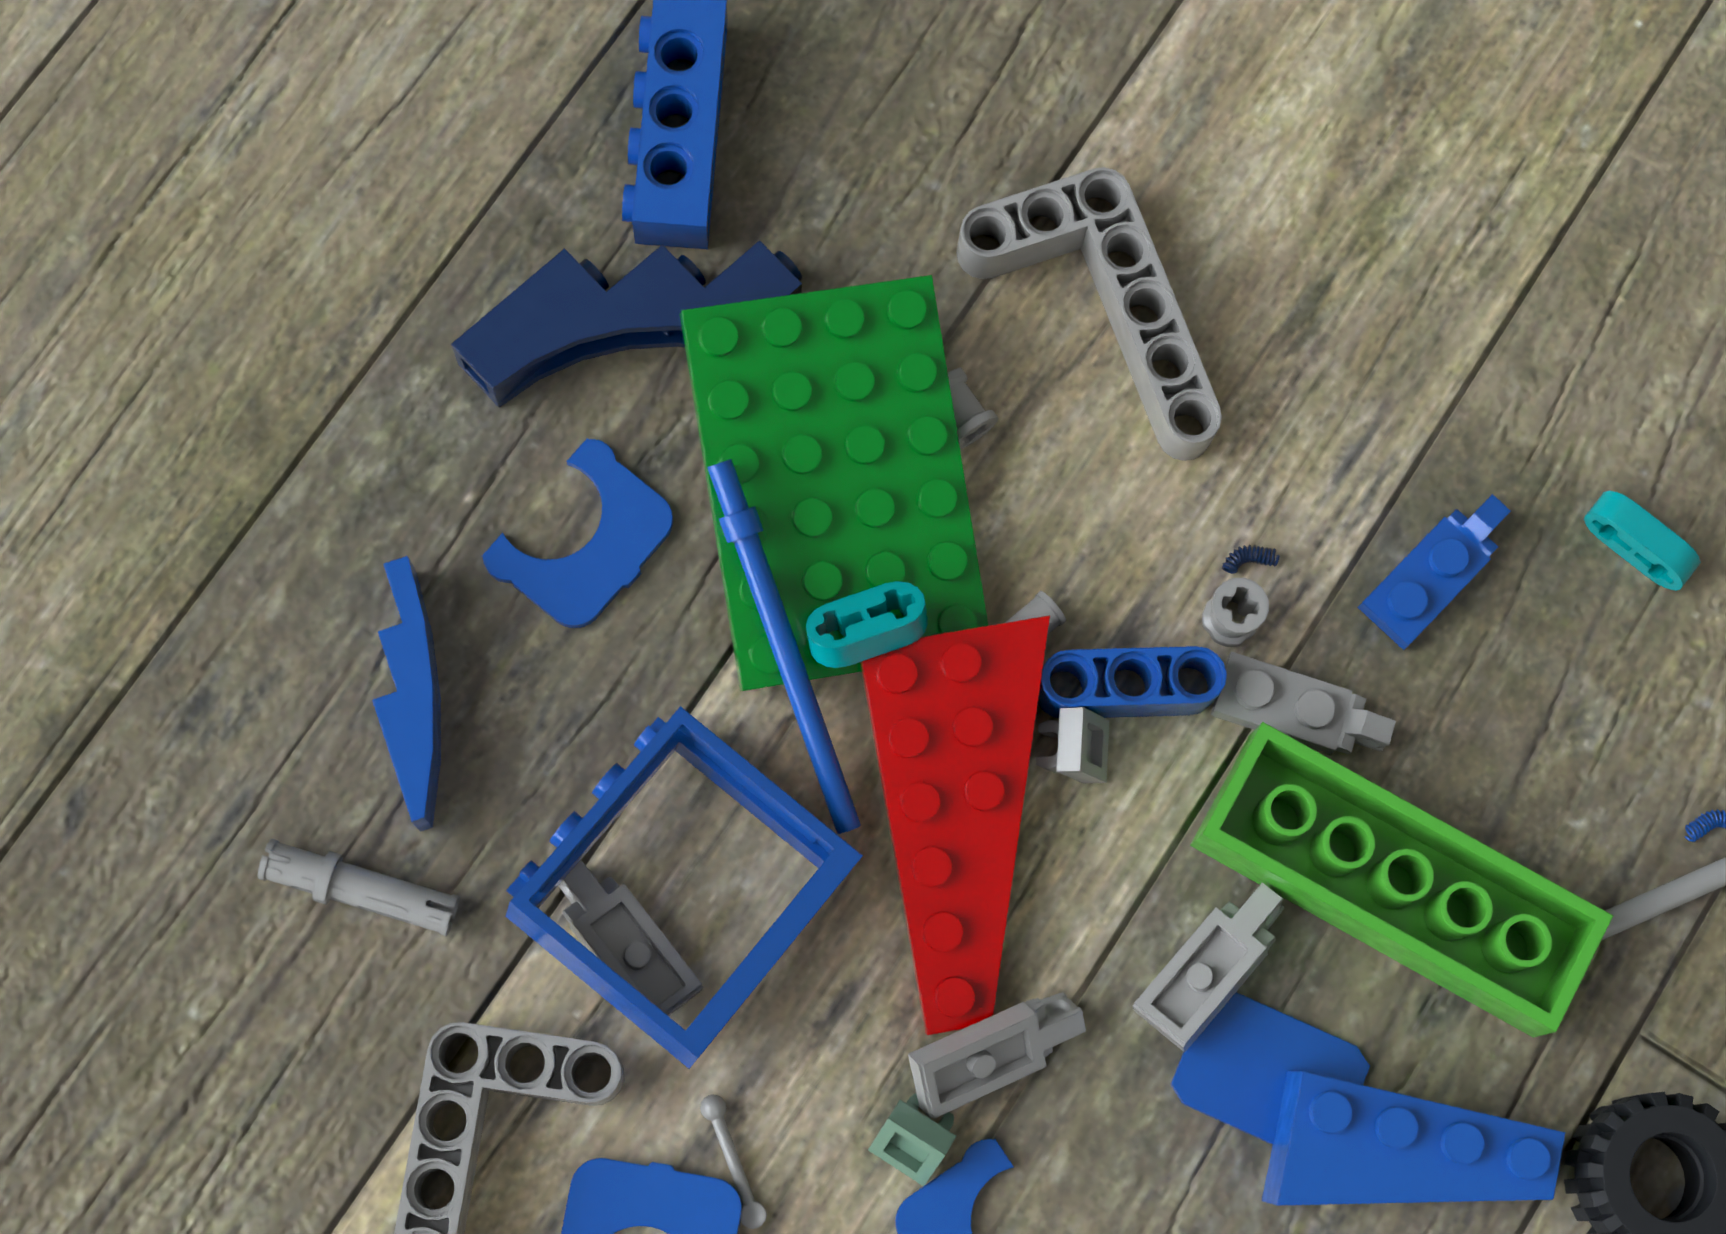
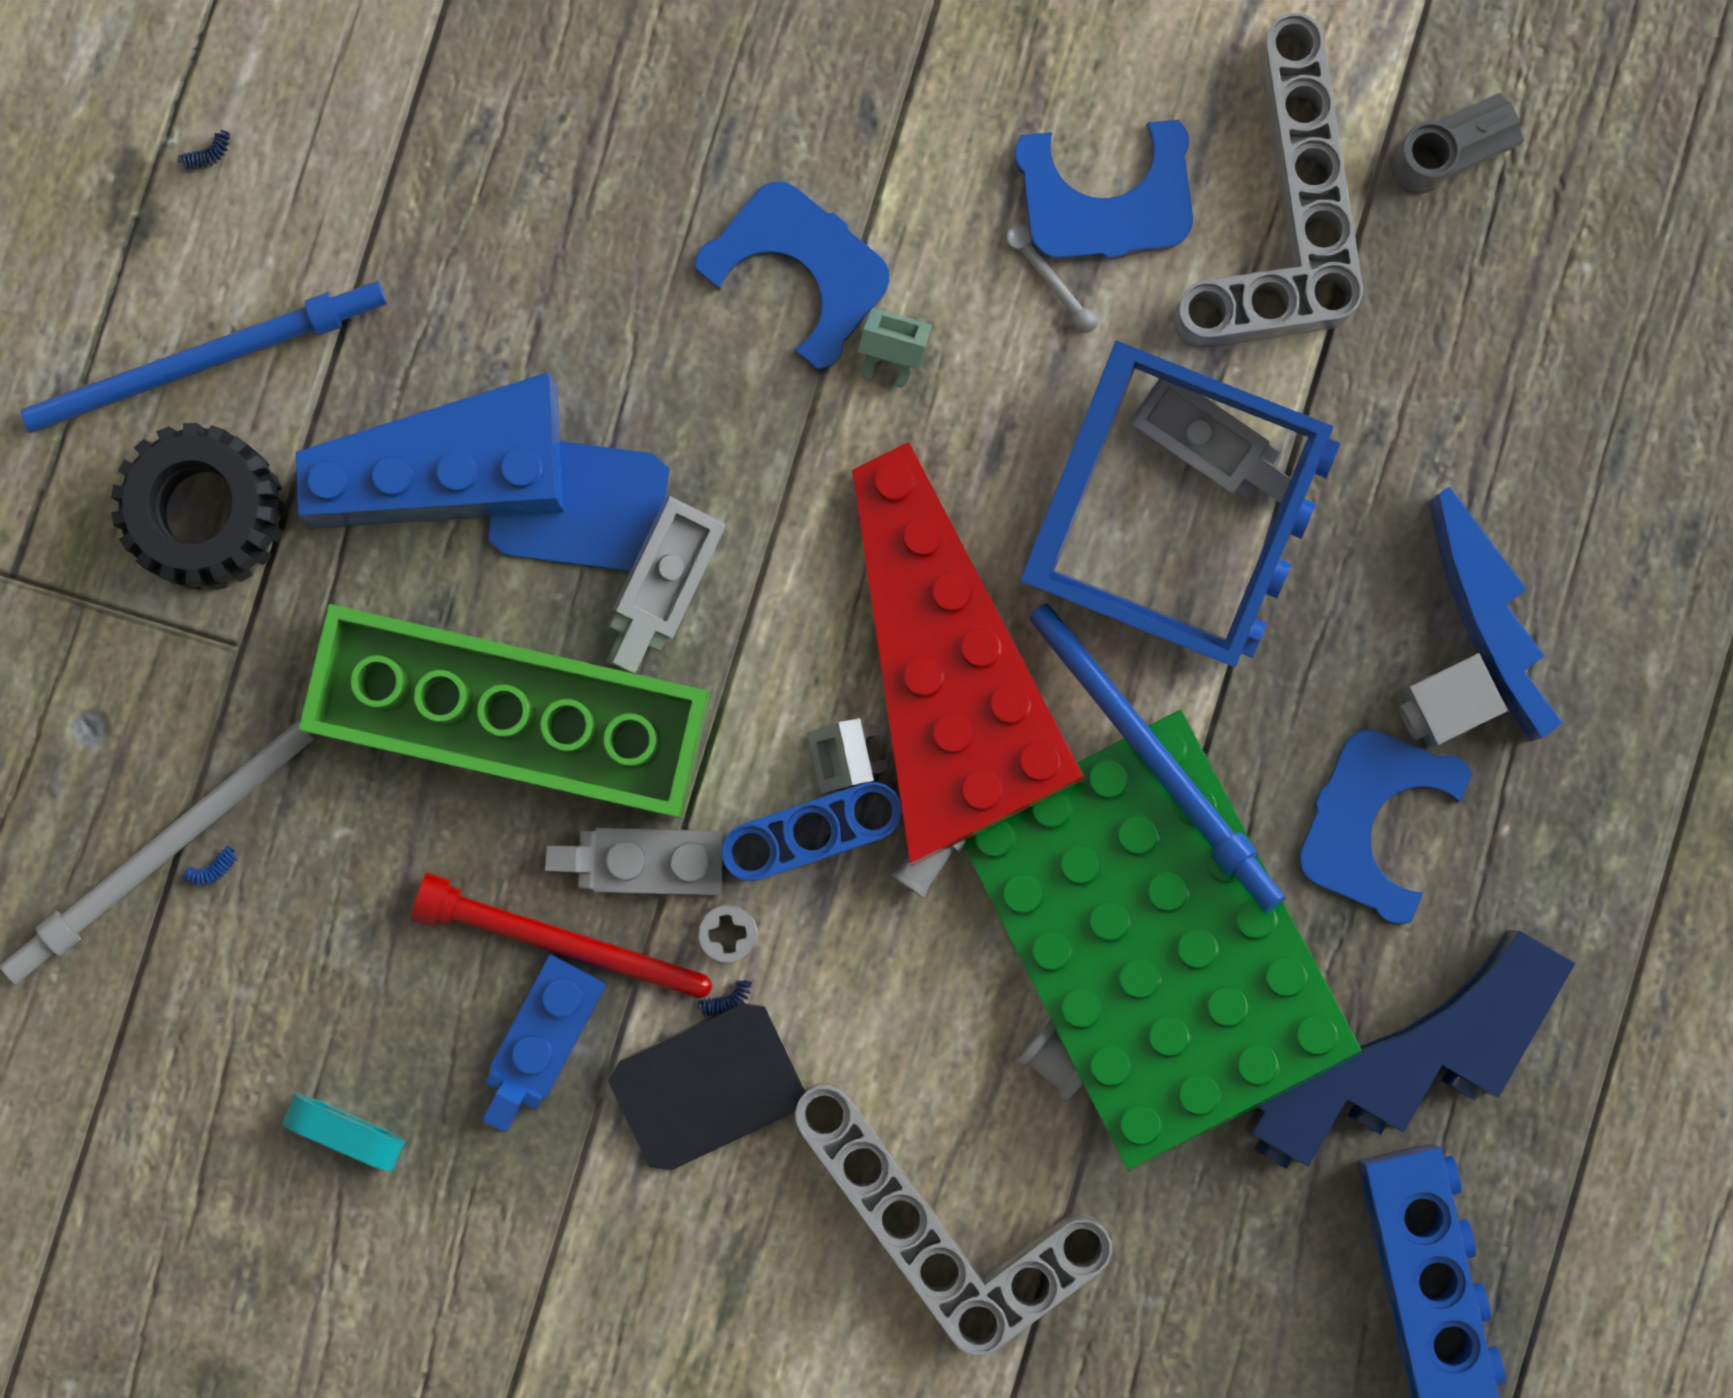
camera: 170 degrees right, 10 degrees up
light grey pin [258,839,460,937] -> none
teal beam [806,581,928,668] -> none
light grey hinge [908,992,1086,1119] -> none
none -> red piece [411,872,712,998]
none -> black piece [608,1003,805,1170]
none -> dark grey piece [1391,93,1524,194]
none -> light grey brick [1398,653,1508,748]

